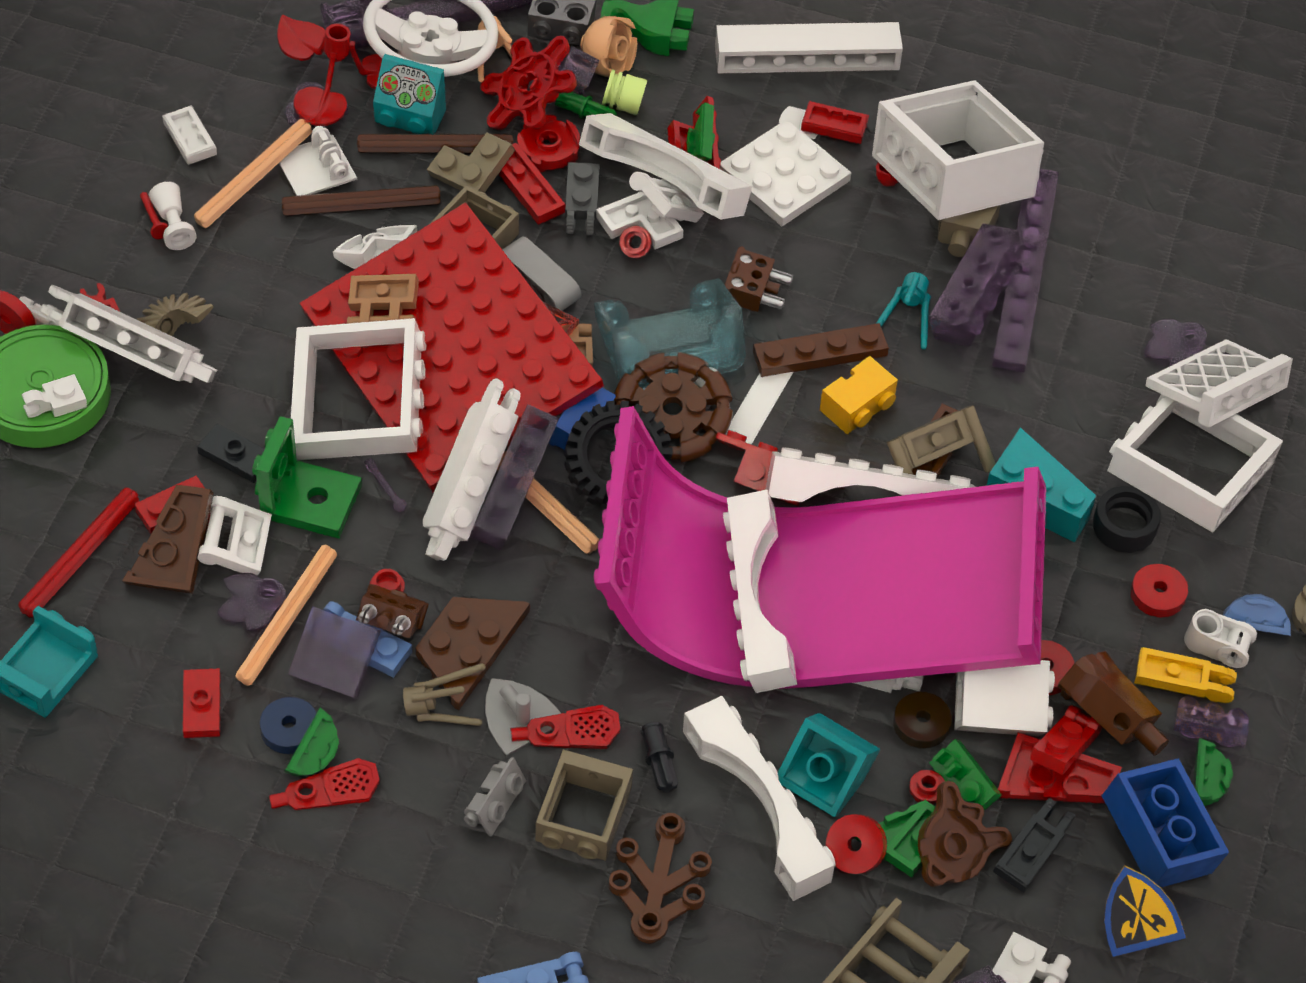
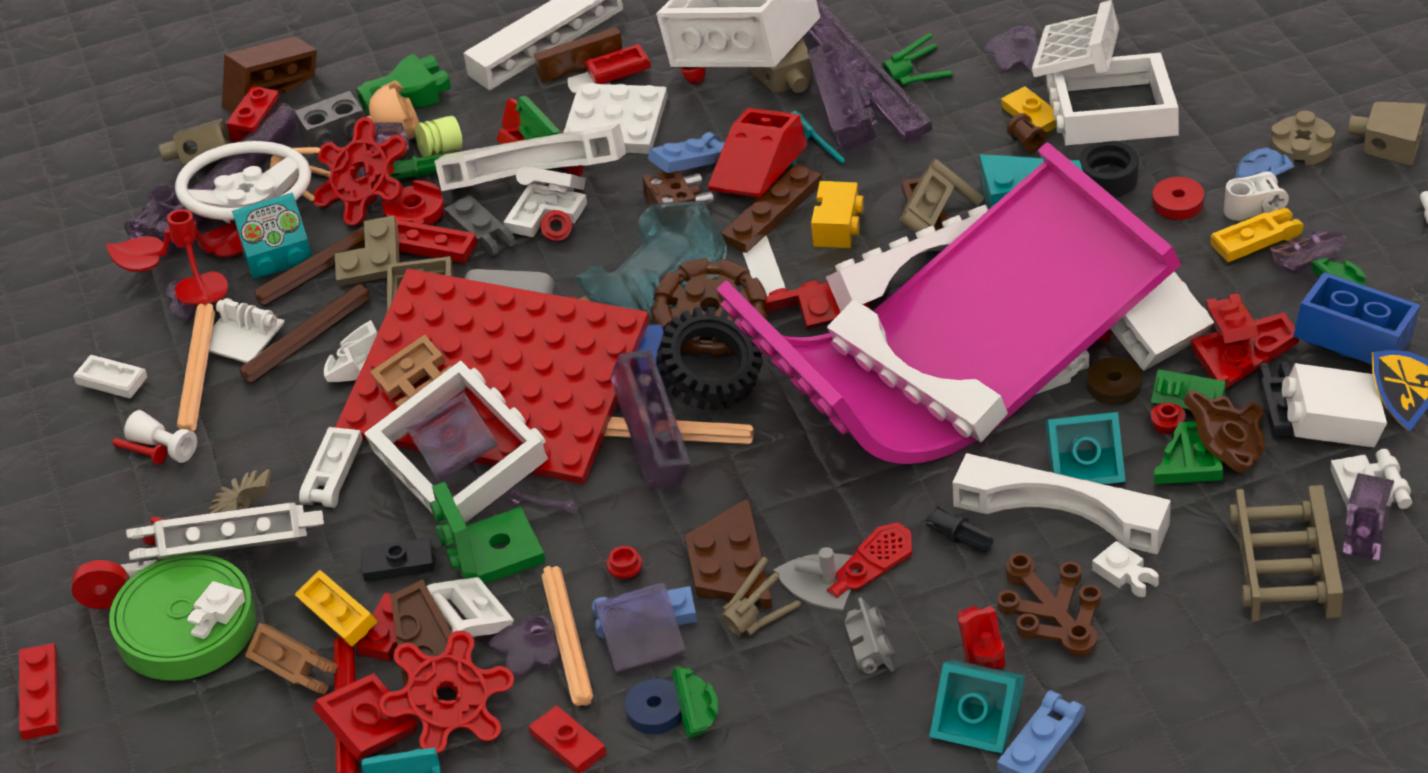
camera: 30 degrees left, 10 degrees down
red piece [269,758,380,810] -> none
reddish brown piece [356,584,429,638] -> none
white hinge [423,378,521,561] -> none
dark tan window [535,749,633,861] -> none
red piece [826,814,887,874] -> none
reddish brown piece [1058,651,1169,756] -> none
none -> medium nougat hinge [245,623,338,695]
none -> yellow plate [294,570,378,647]
none -> white plate [299,427,363,508]
none -> red plate [313,673,418,761]
none -> red plate [379,631,514,754]
none -> clear purple plate [406,392,498,482]
none -> reddish brown plate [534,27,623,83]
none -> medium blue plate [648,132,725,173]
none -> red slope [708,108,807,198]
none -> green plant [882,33,953,87]
none -> teal slope [929,660,1025,754]
none -> red hips [957,606,1006,669]
none -> yellow plate [1001,86,1056,132]
none -> reddish brown bush [1007,113,1047,153]
none -> white plate [1092,541,1159,598]
none -> white brick [1282,363,1387,447]

